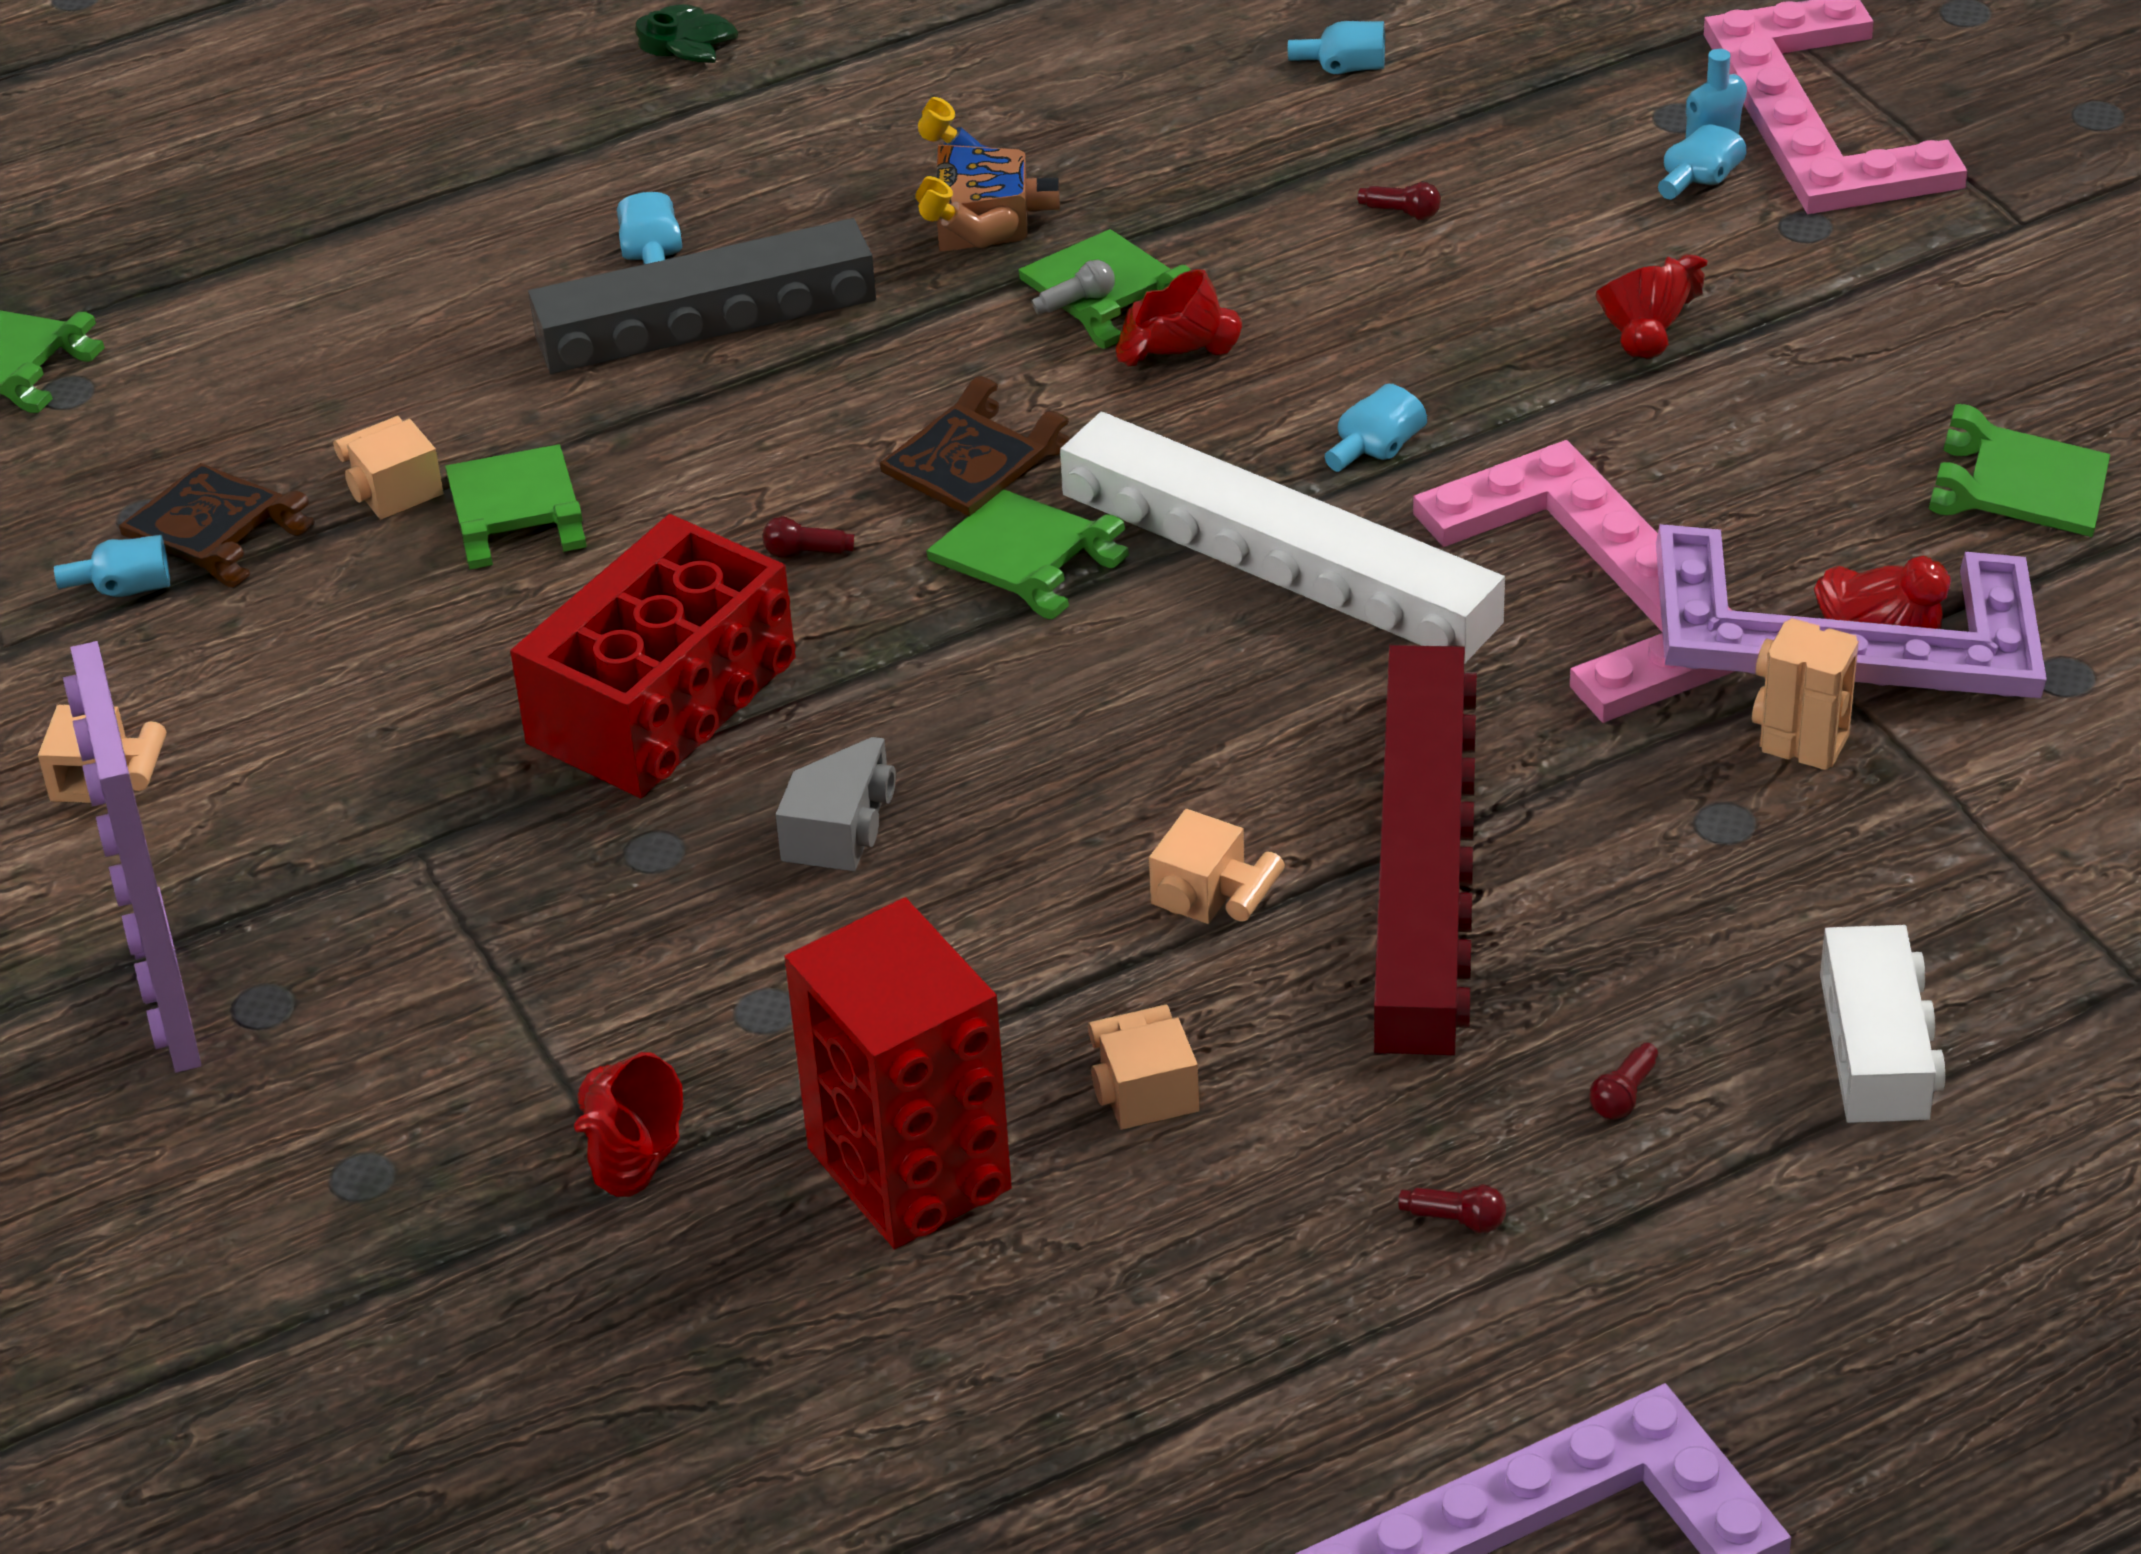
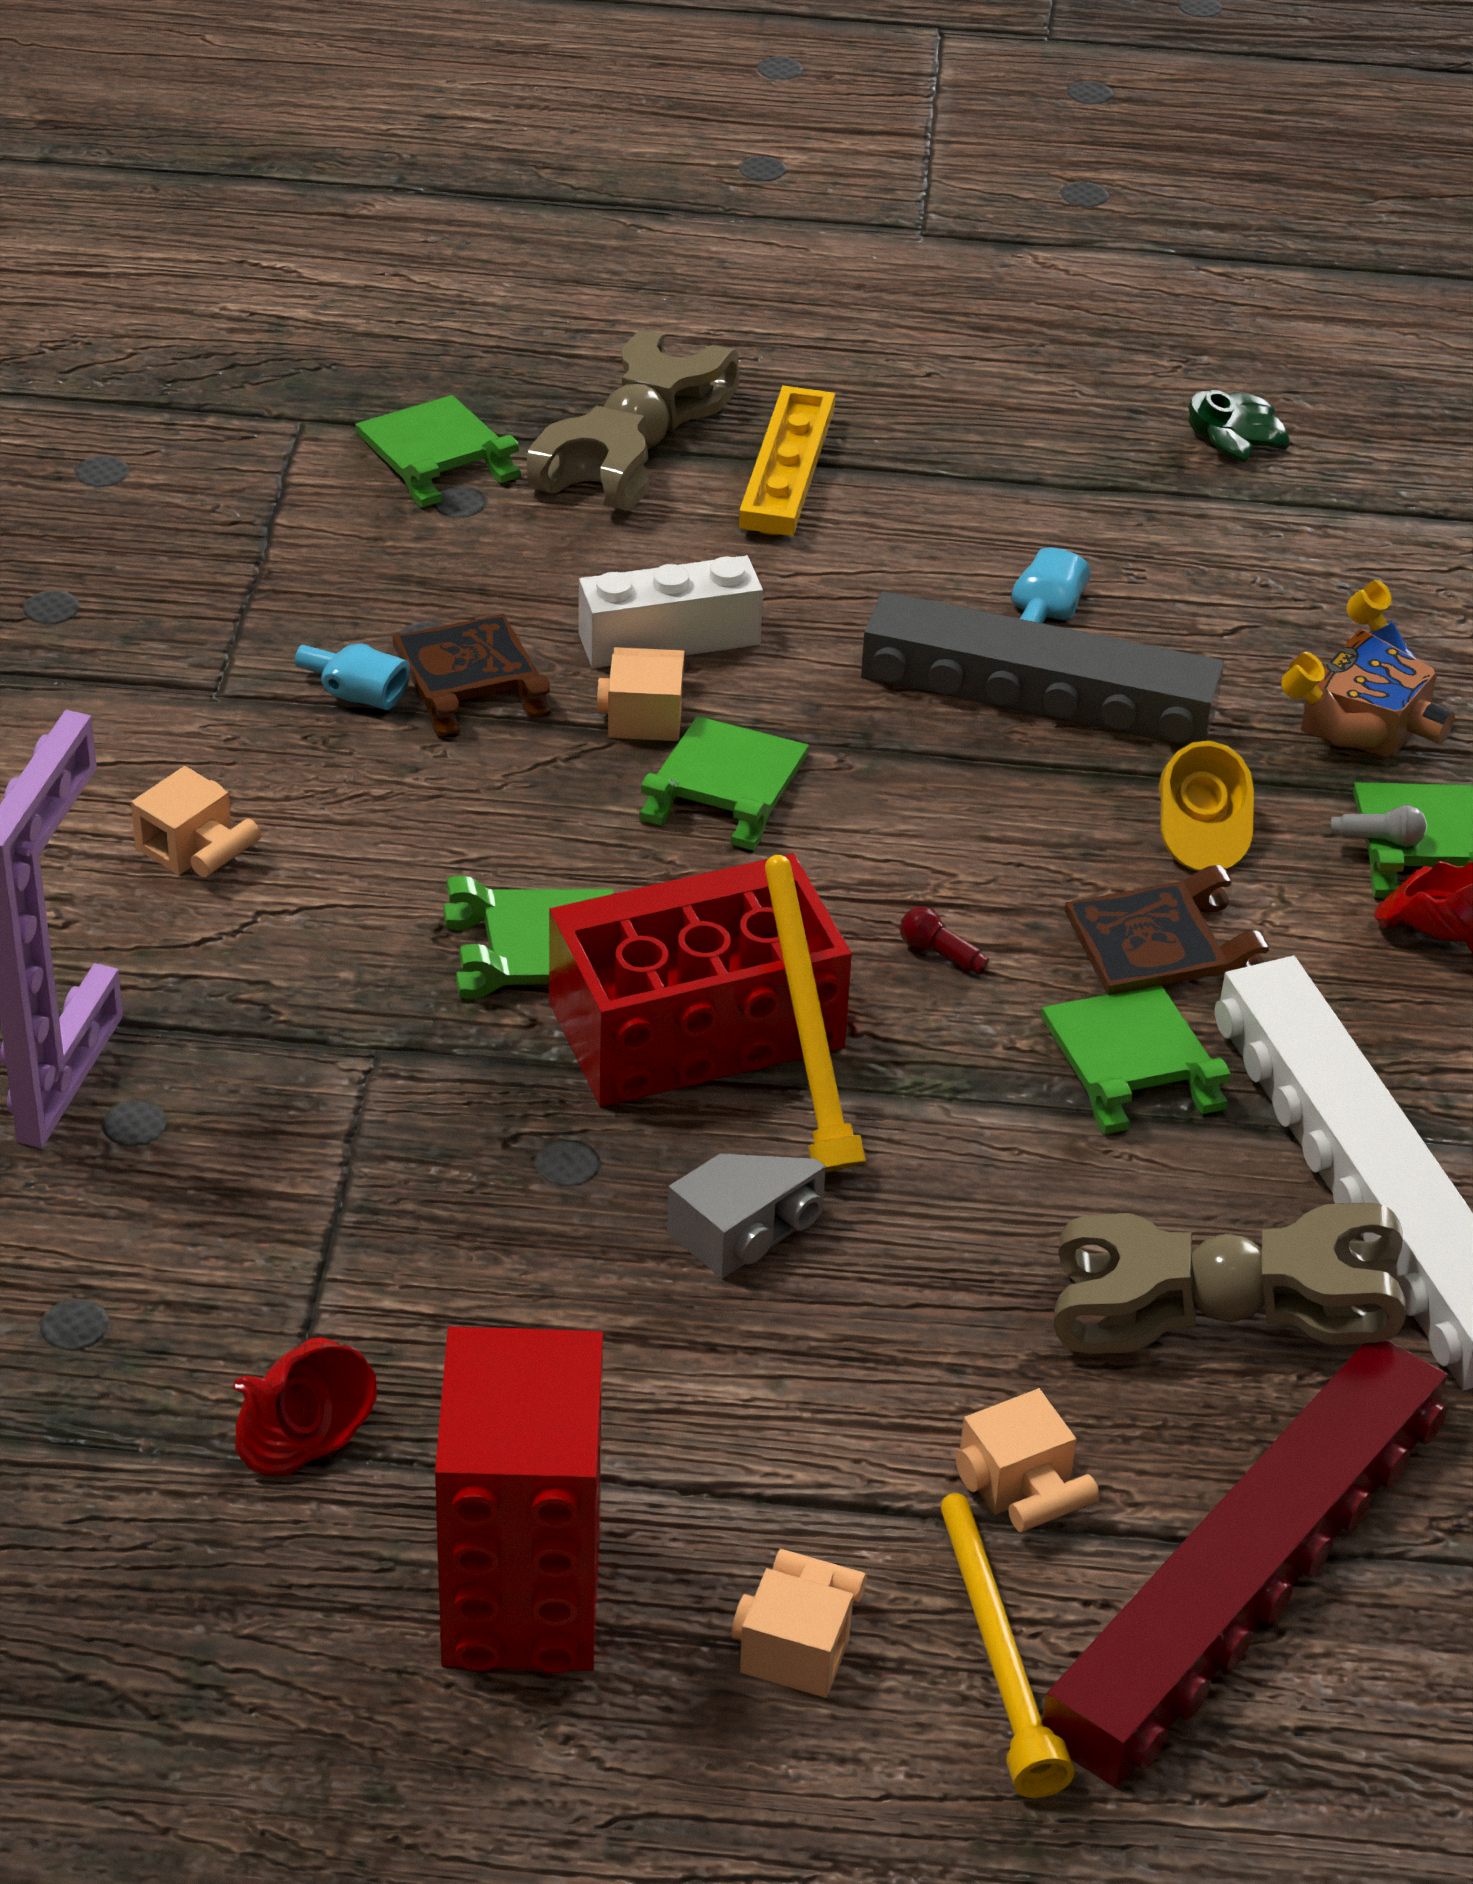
camera: 30 degrees right, 0 degrees up
none -> bright green flag [443,876,614,999]
none -> dark tan piece [527,330,739,511]
none -> white brick [578,555,763,669]
none -> yellow plate [739,385,835,537]
none -> yellow piece [765,855,866,1172]
none -> yellow piece [941,1493,1075,1798]
none -> dark tan piece [1053,1203,1406,1354]
none -> yellow cap [1158,741,1254,872]

